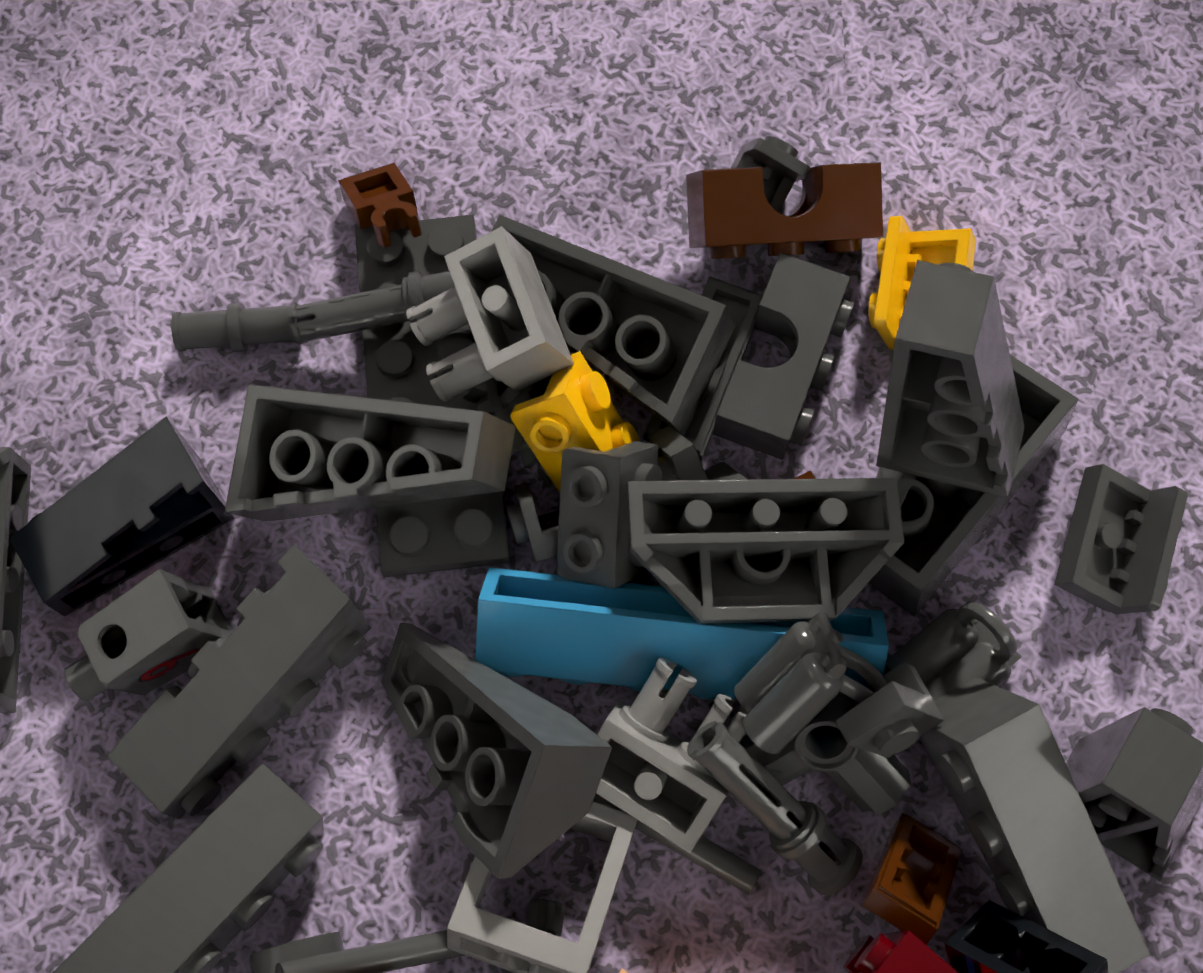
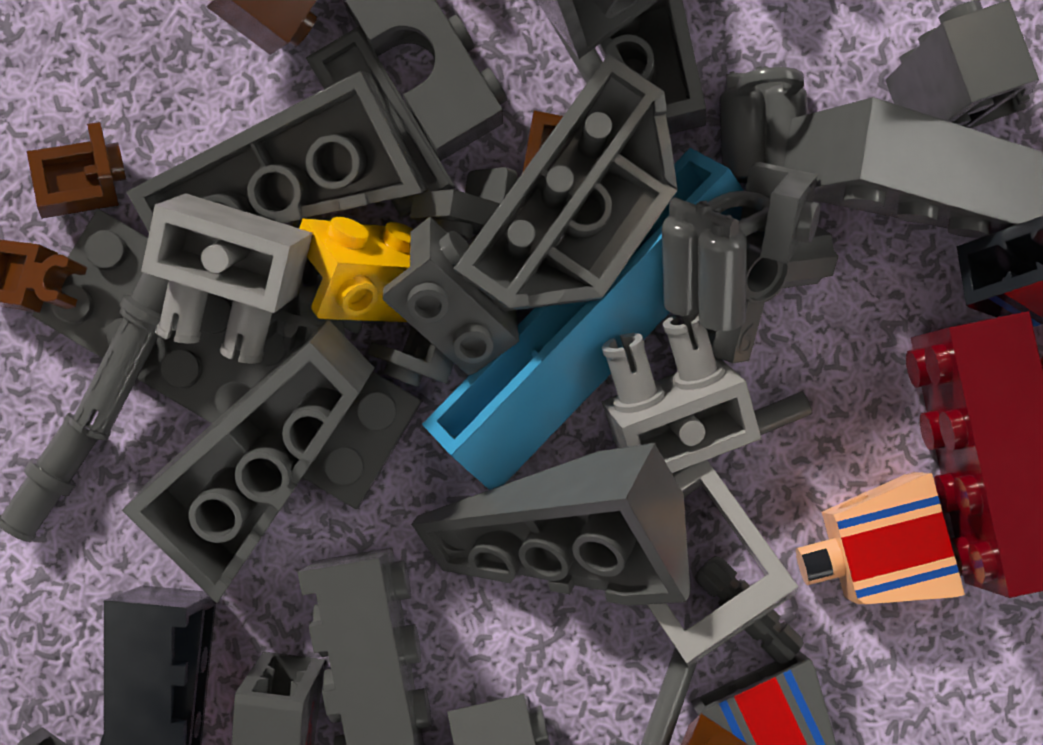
camera: 50 degrees left, 15 degrees up
dark grey pin [687,721,863,895] -> none
reddish brown plate [862,813,962,945] -> none
none -> reddish brown bracket [26,122,127,219]

